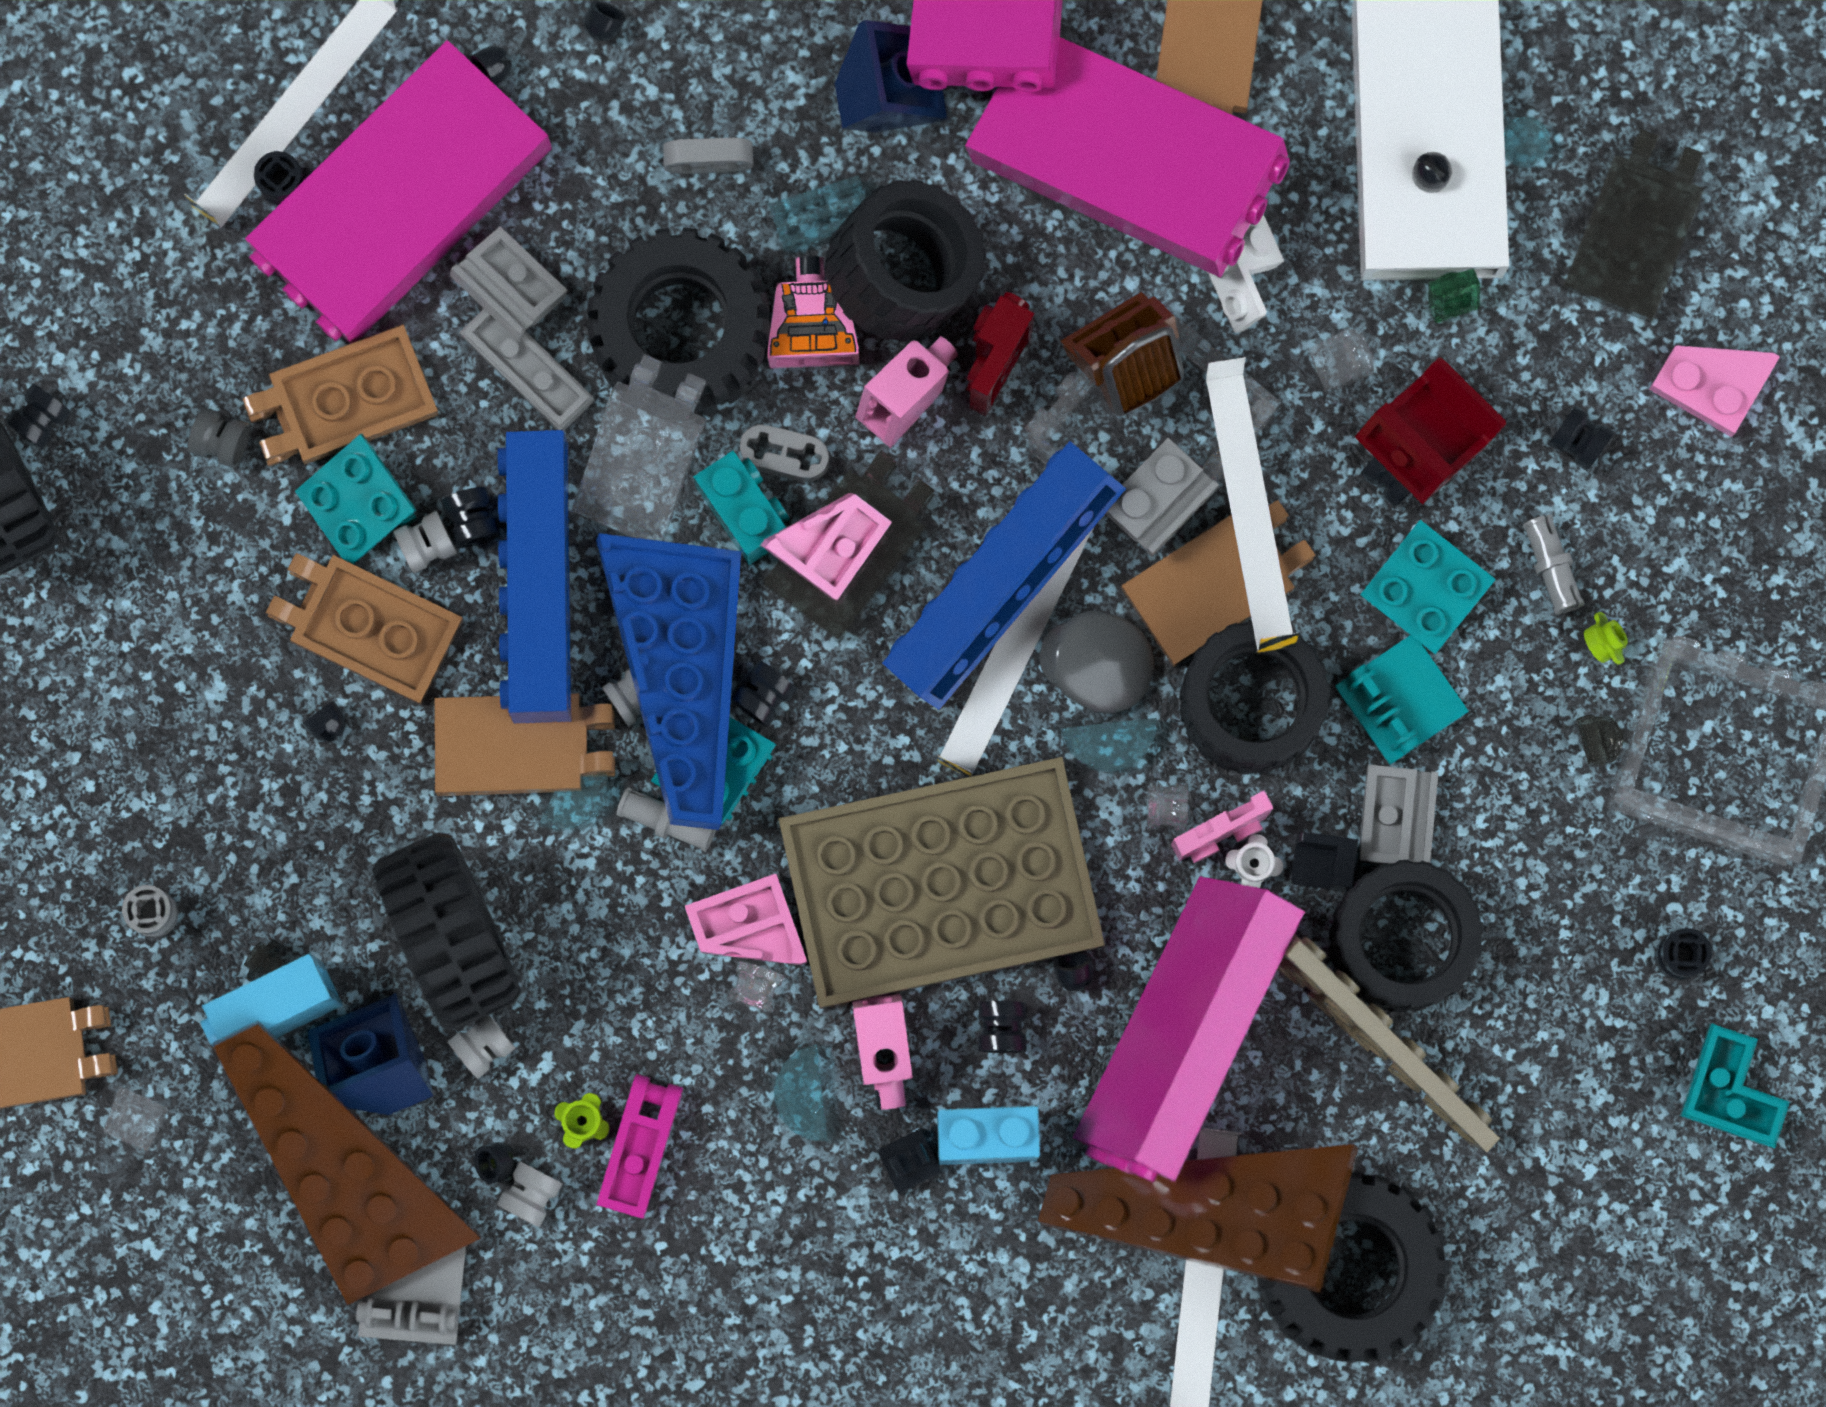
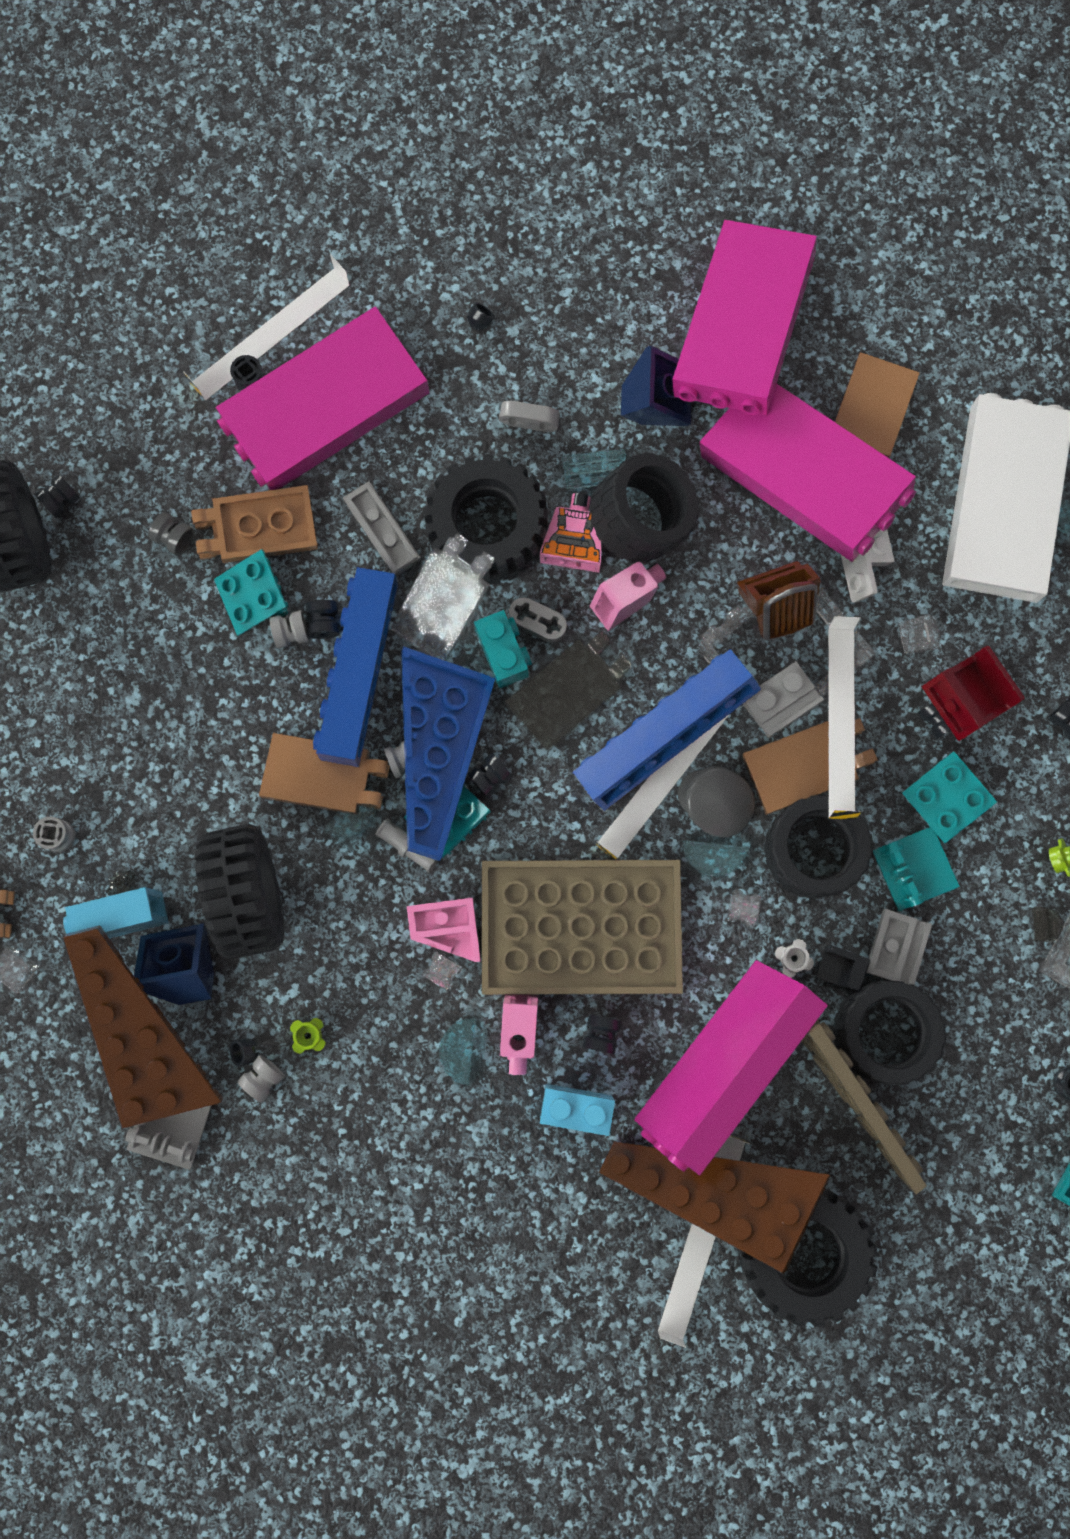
camera: 15 degrees right, 0 degrees up
medium nougat tile [266,553,463,705] -> none
black hinge [303,700,346,742] -> none
light grey wheel [447,1015,516,1079] -> none
light grey plate [450,226,568,340] -> none
black hinge [471,46,512,85] -> none
dark pink plate [596,1074,683,1219] -> none
bright pink wing [760,493,892,600] -> none
black tile [877,1128,942,1195] -> none
dark red plate [966,292,1035,417] -> none
black hinge [1053,951,1094,991] -> none
bright pink wing [1171,791,1273,863] -> none
black hinge [1412,152,1452,193] -> none
clear green plate [1428,268,1480,324] -> none
light grey pin [1523,514,1585,615] -> none

